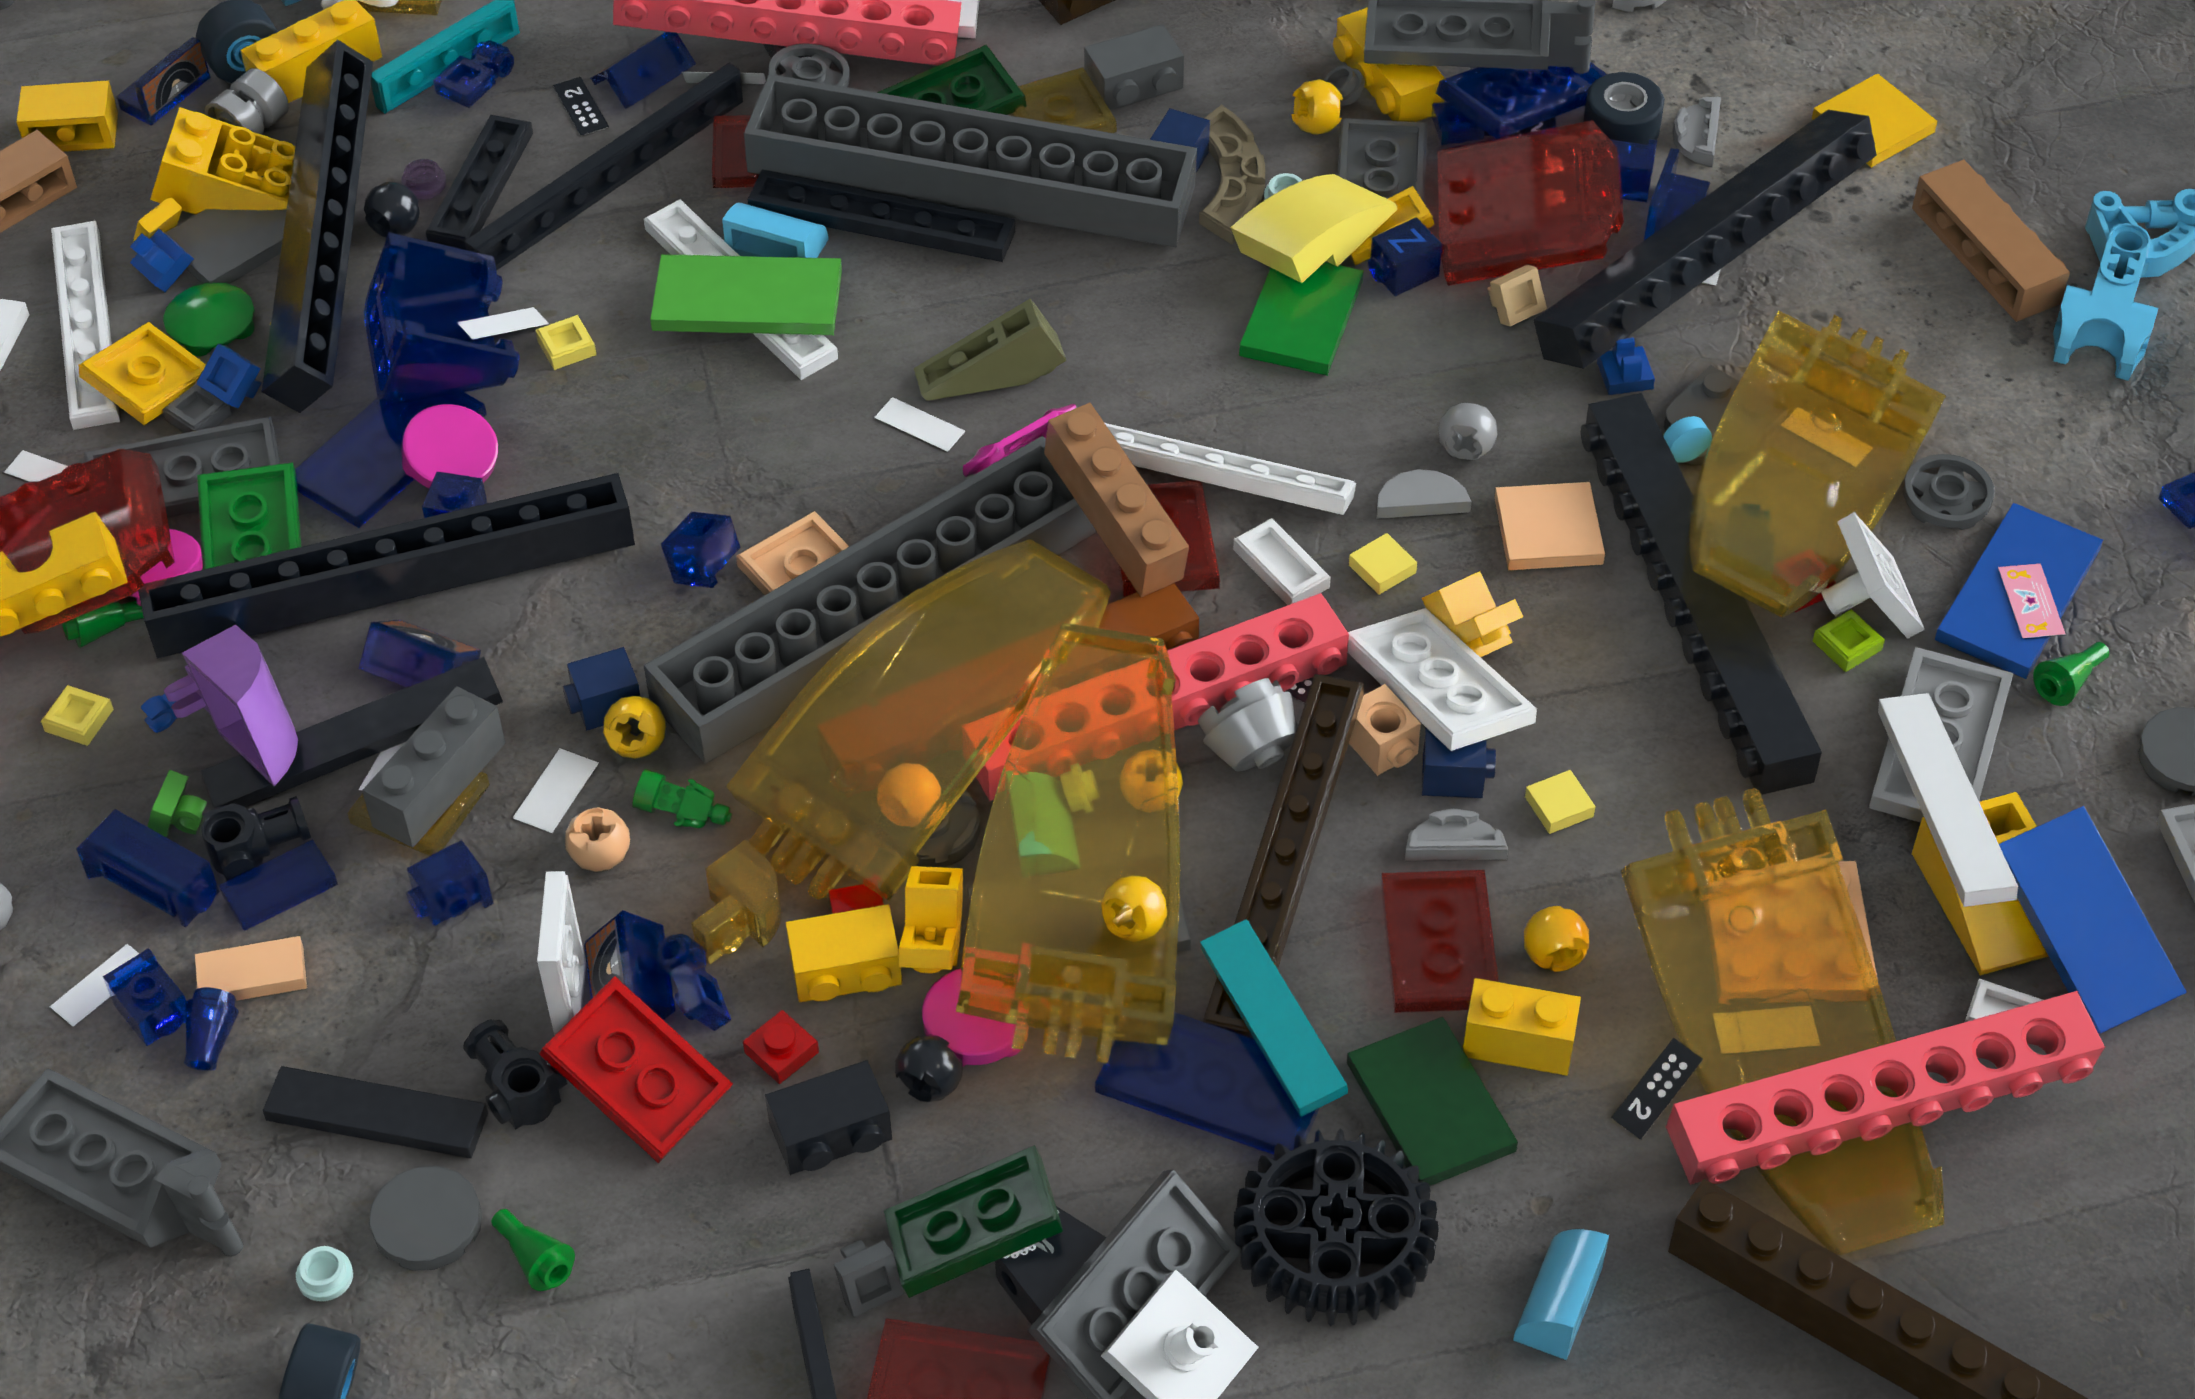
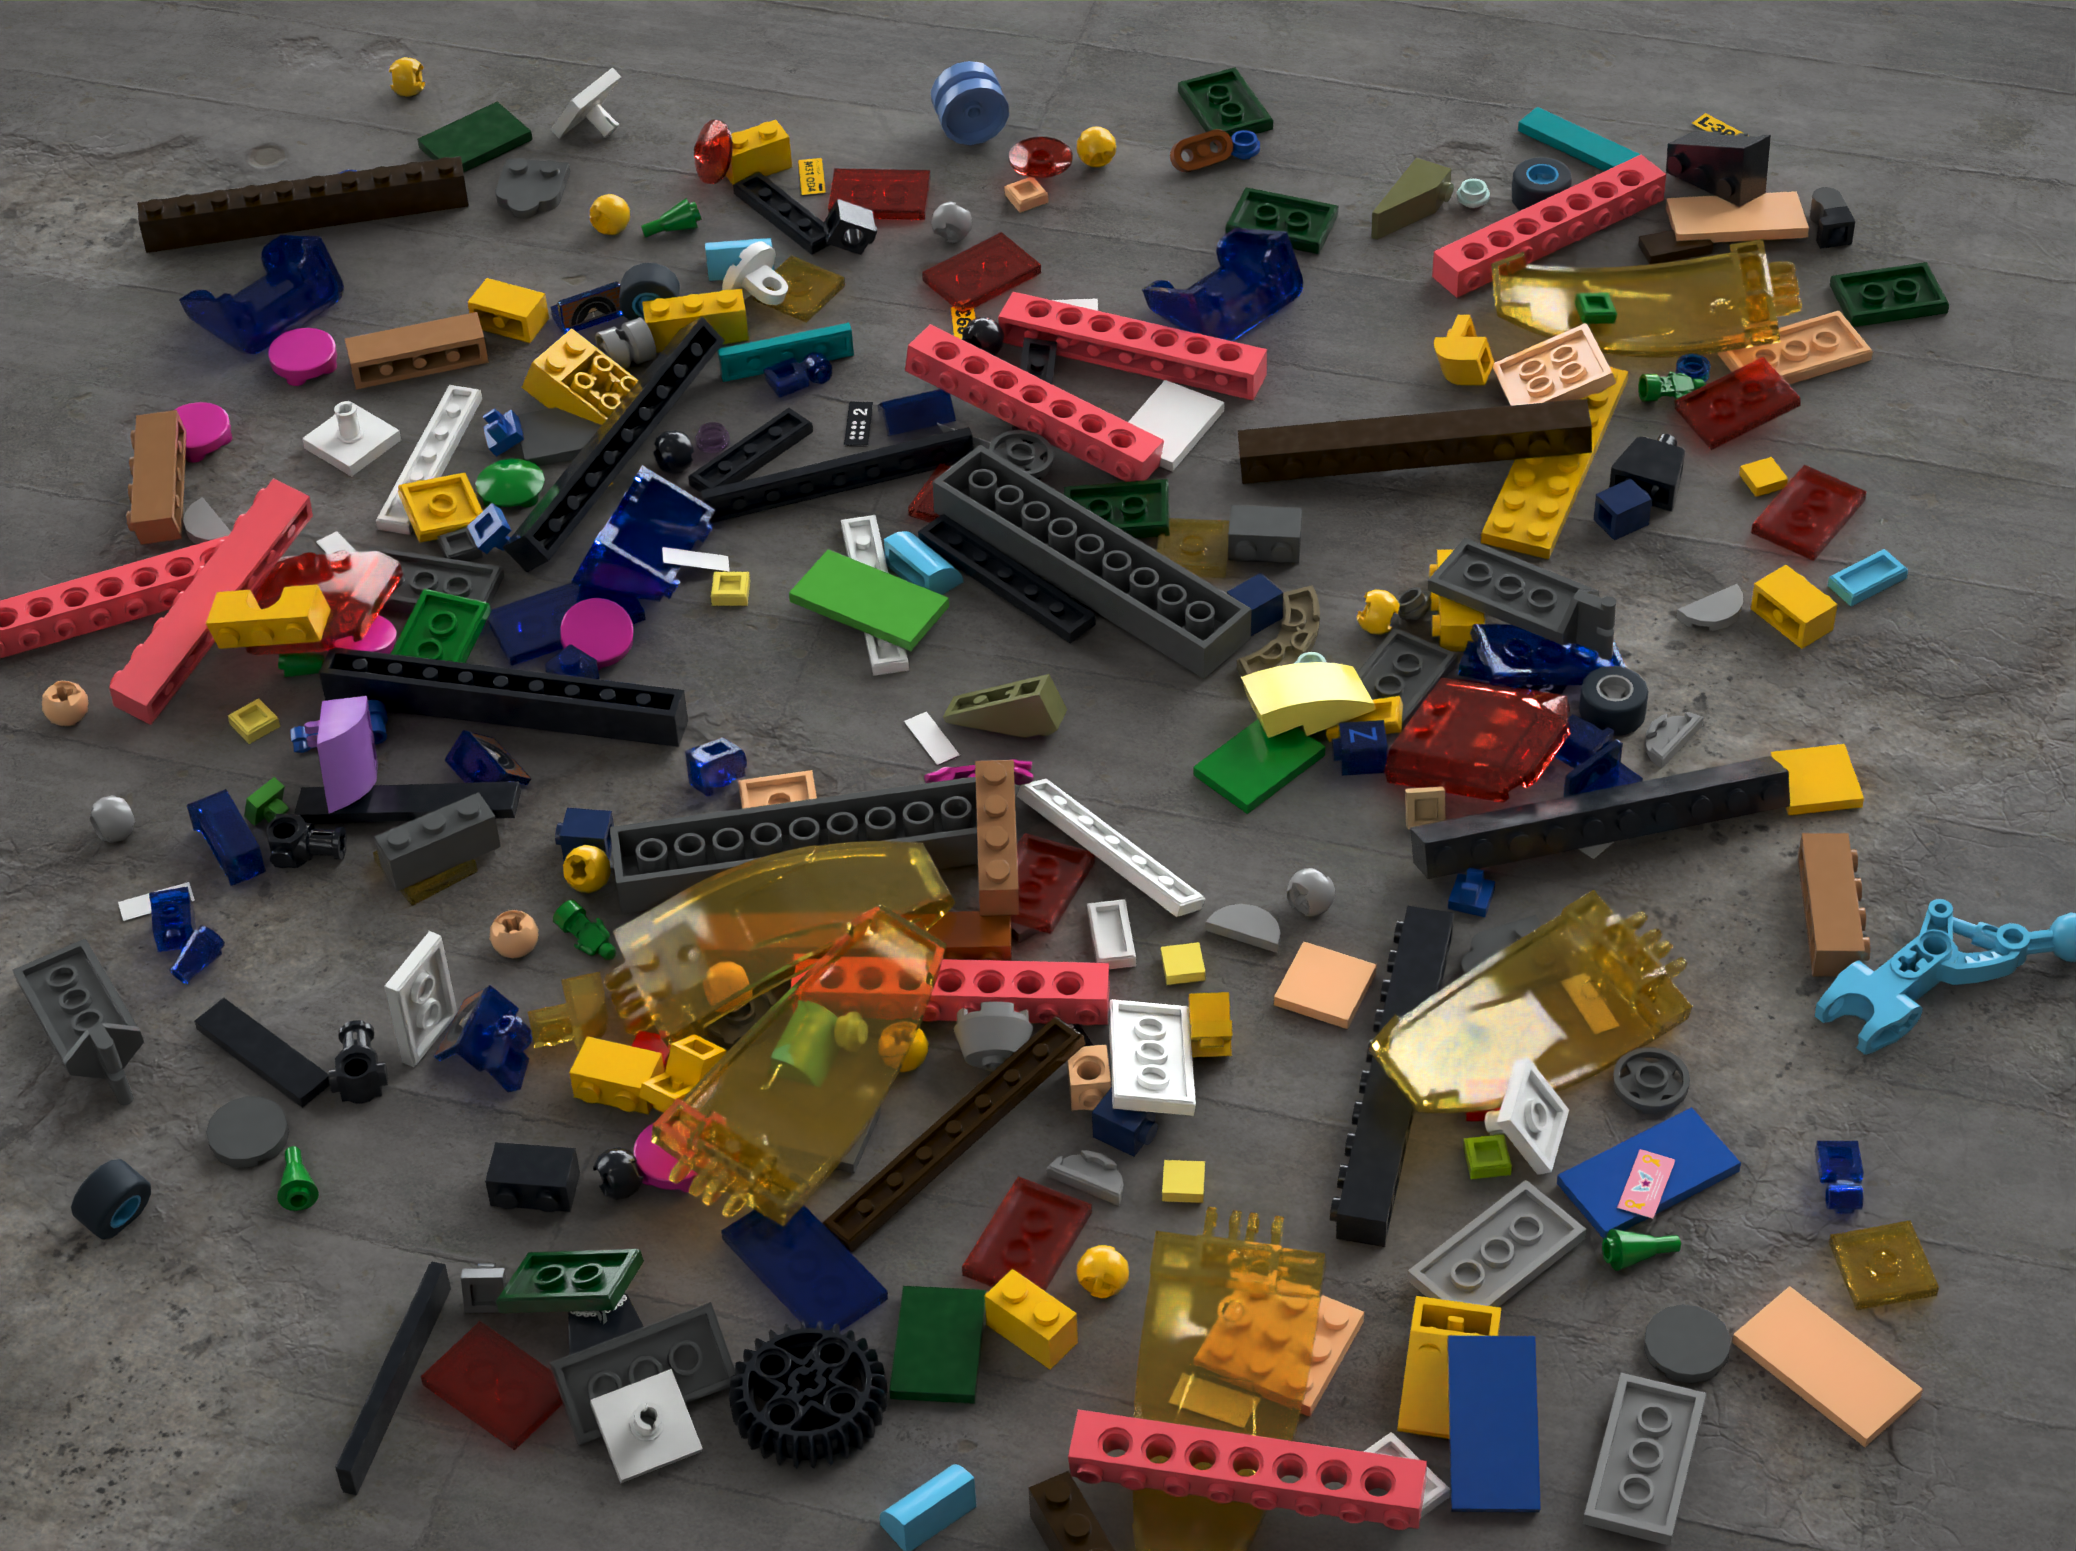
camera: 30 degrees right, 5 degrees down
yellow tile [133,197,182,242] -> none
light nougat tile [195,936,307,1007] -> none
clear blue tile [219,839,338,931] -> none
light aqua plate [296,1246,353,1301] -> none
clear blue brick [406,839,494,926] -> none
white sticker [513,748,599,833] -> none
red tile [539,976,733,1164] -> none
red plate [743,1010,819,1085] -> none
yellow piece [1101,875,1167,942] -> none
teal tile [1200,919,1348,1117] -> none
black sticker [1611,1038,1704,1140] -> none
medium azure tile [1663,416,1712,463] -> none
white tile [1878,693,2018,907] -> none

